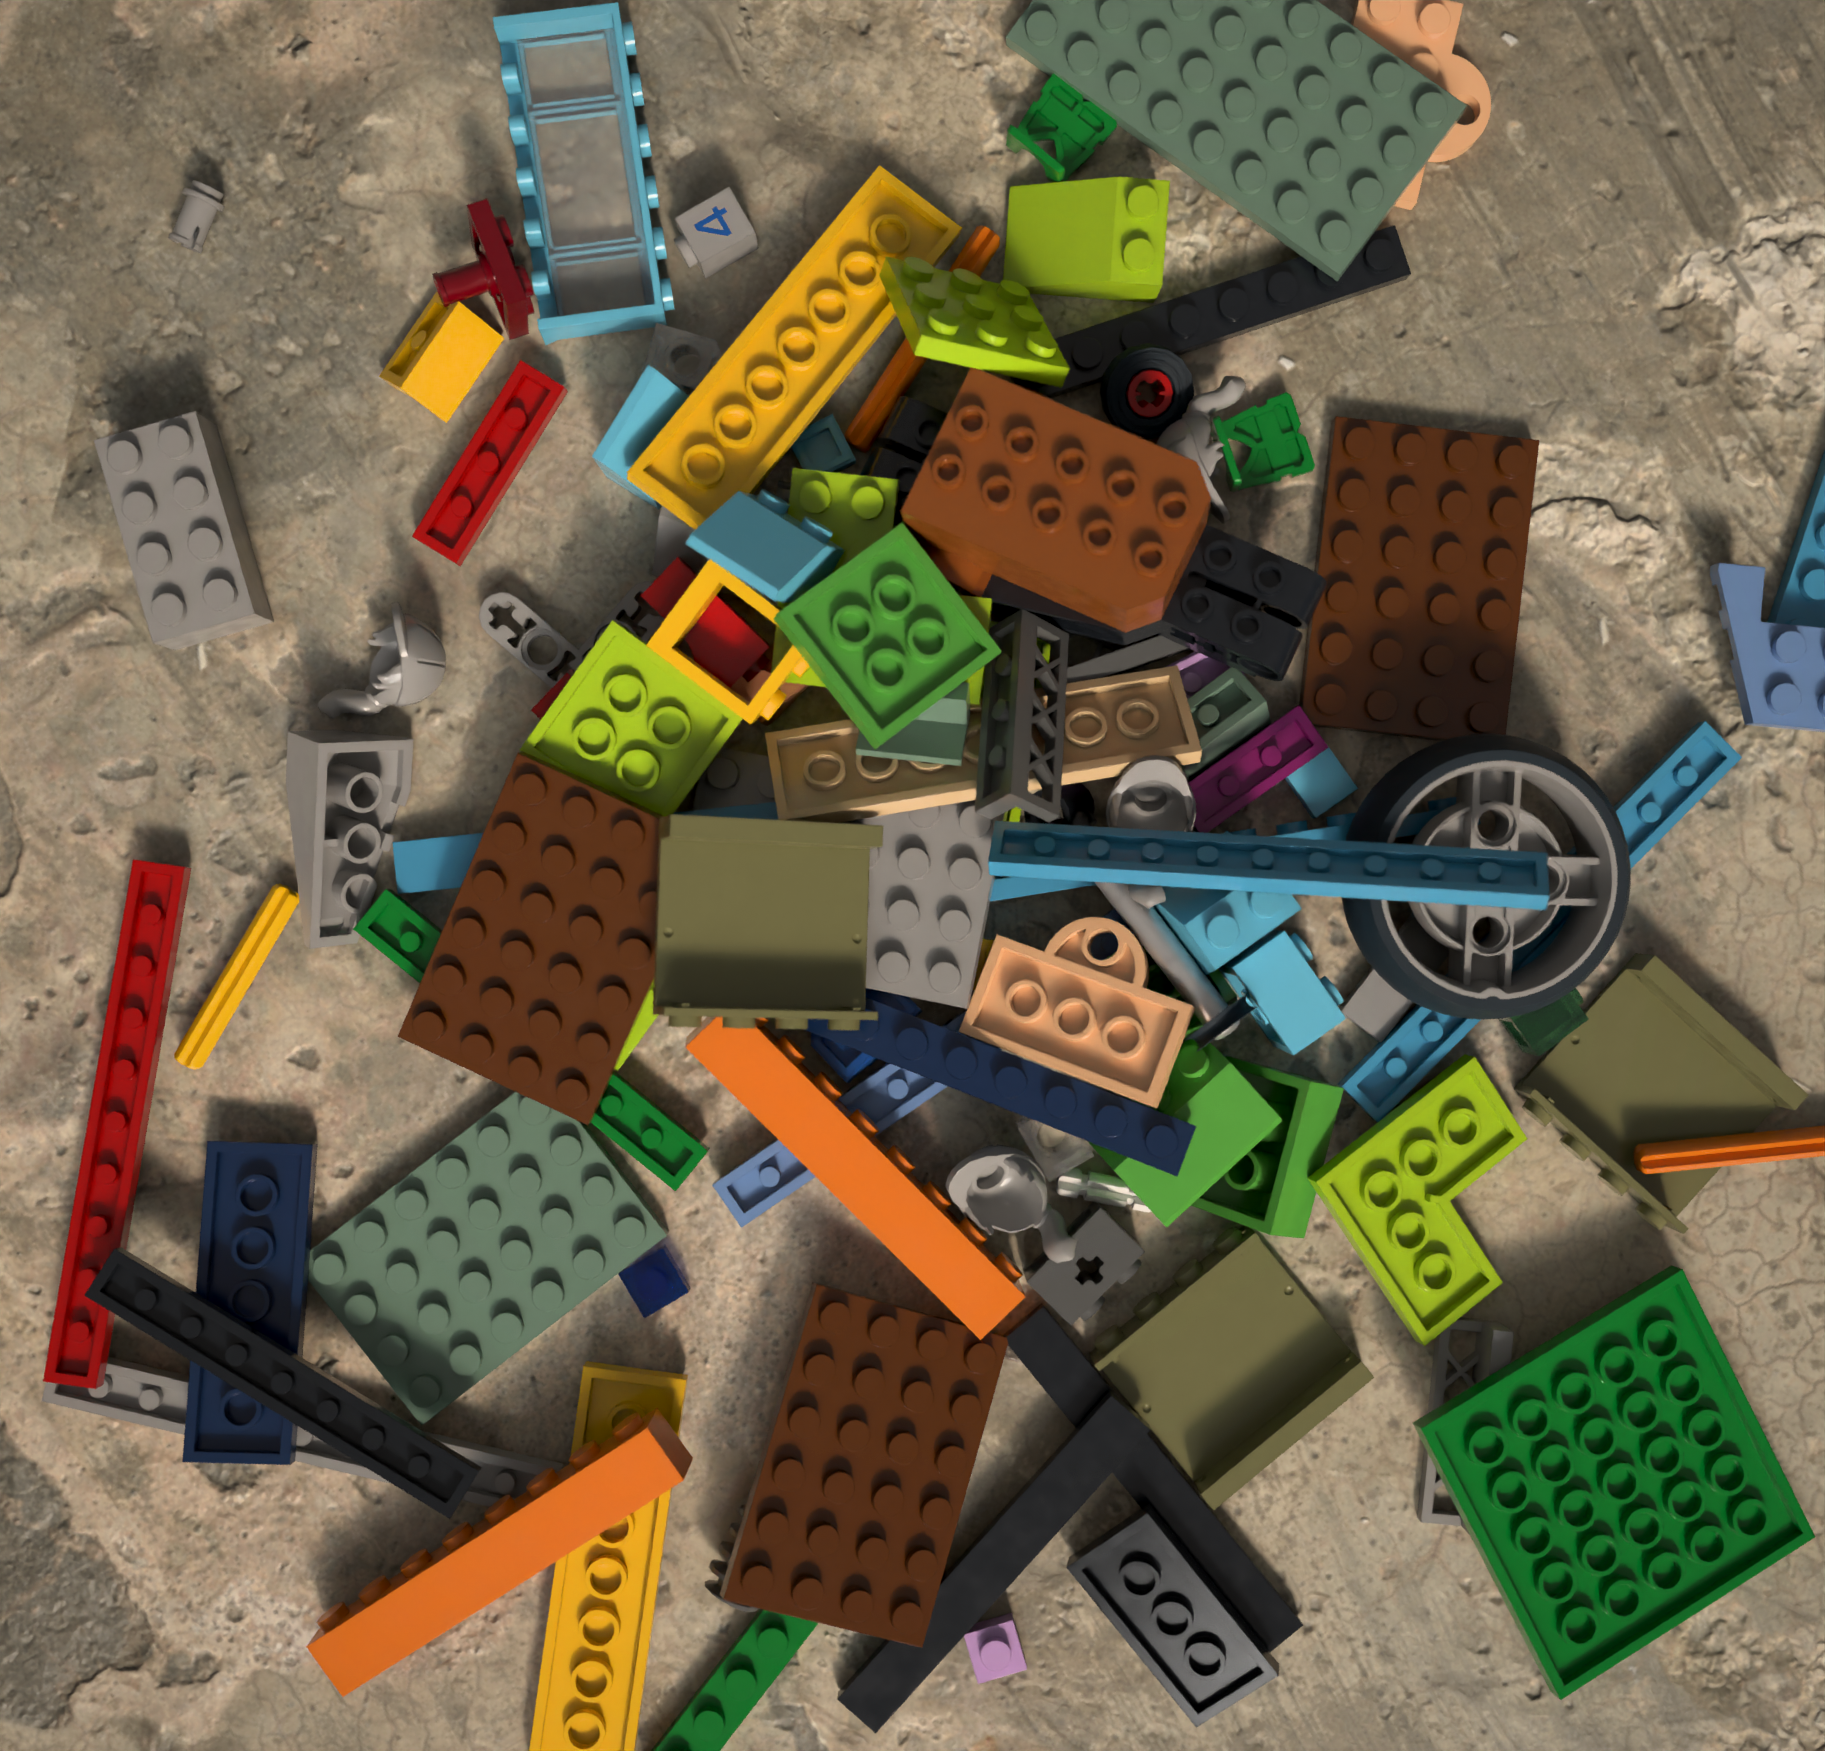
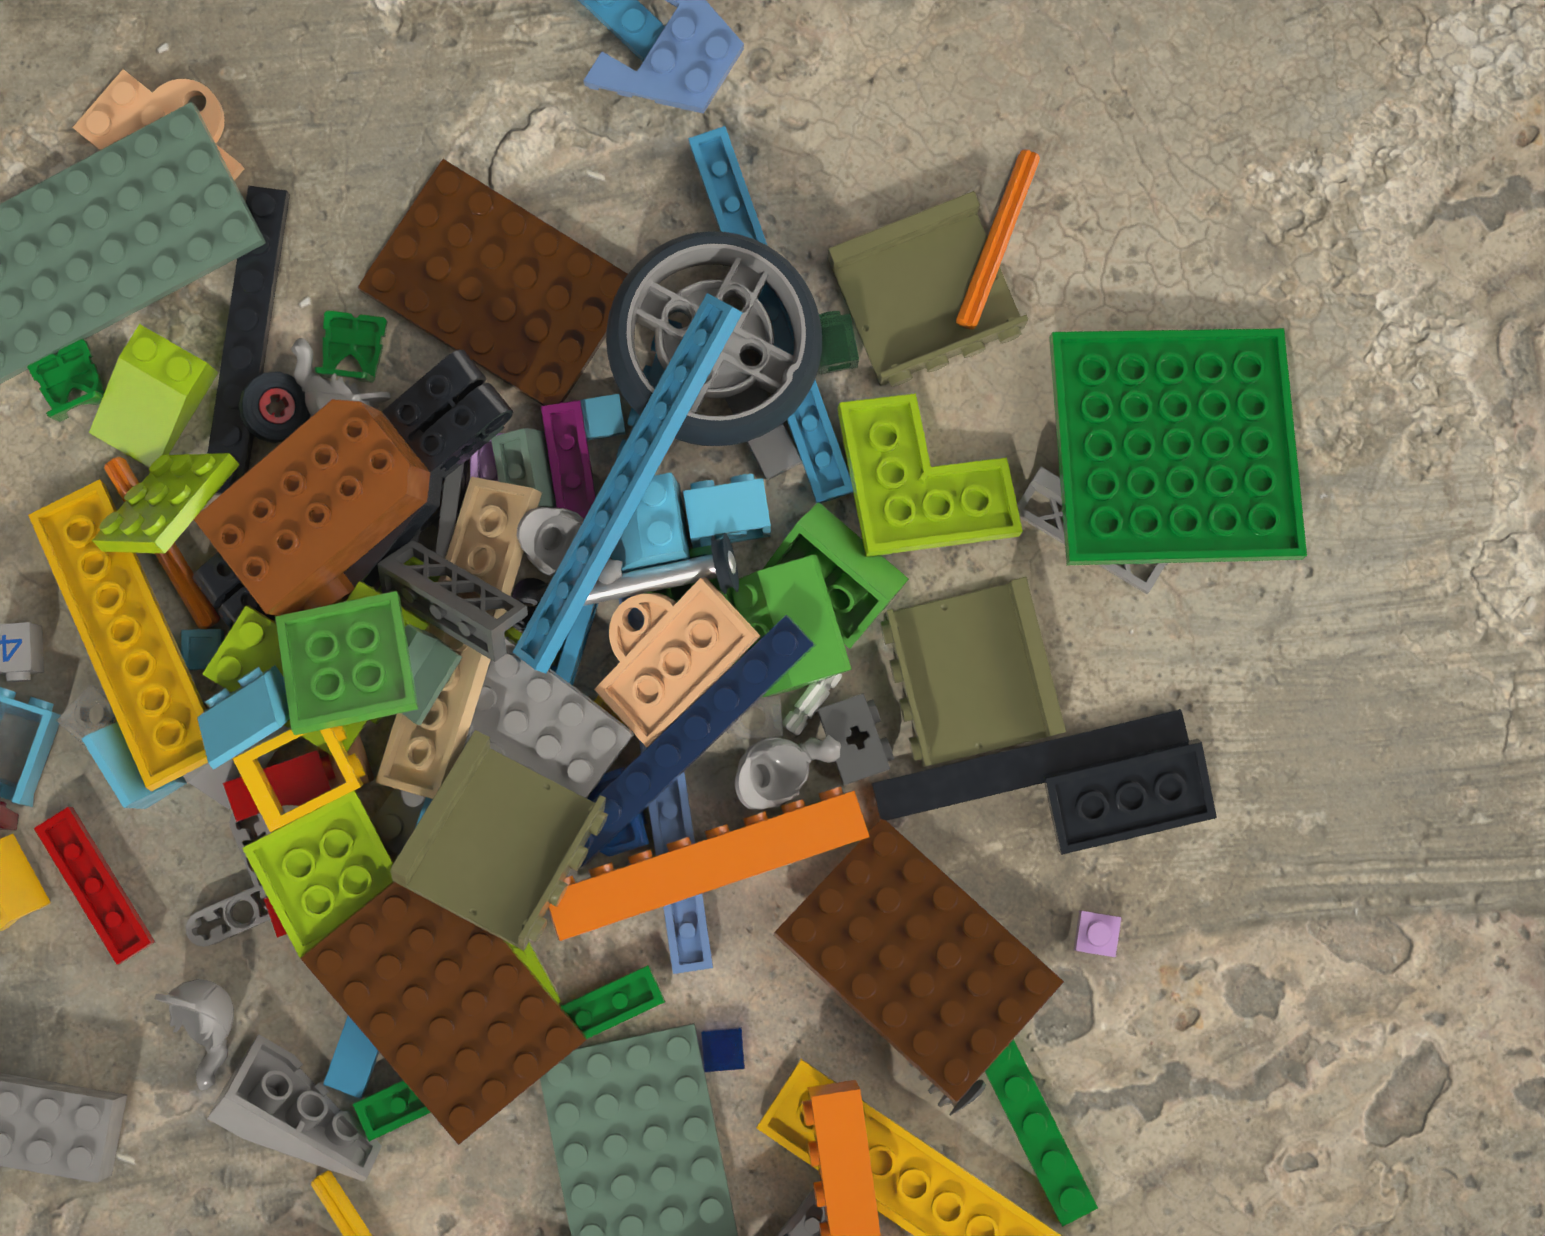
camera: 65 degrees left, 5 degrees down
black tile [837,1390,1150,1733] -> none

